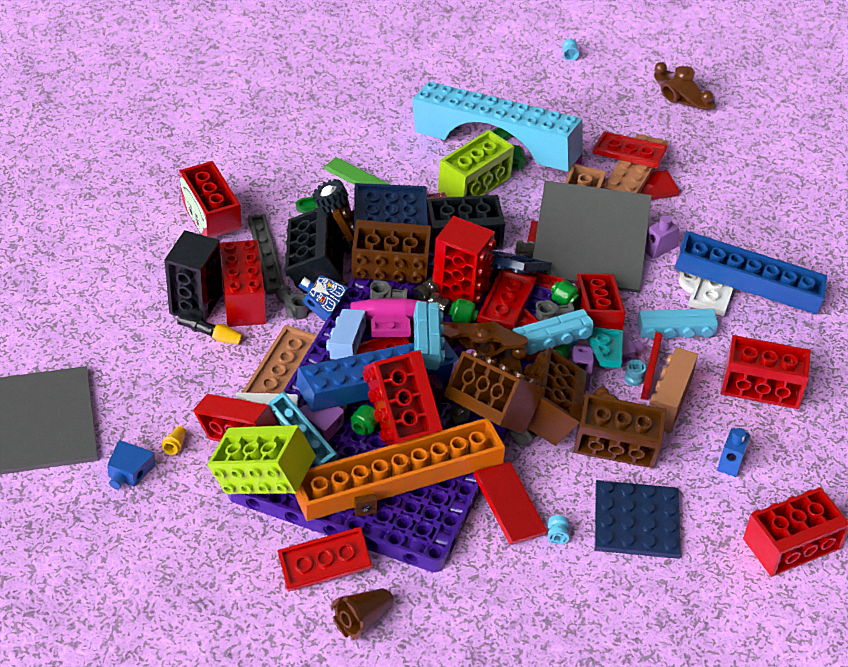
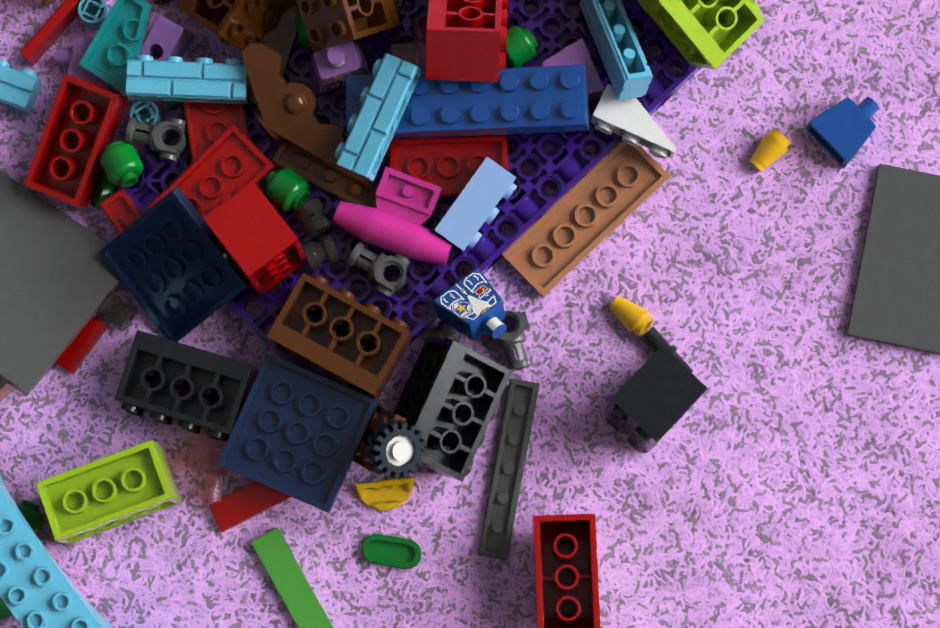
camera: 150 degrees left, 35 degrees up
red brick [193,394,280,442] -> none
red brick [220,240,265,327] -> none

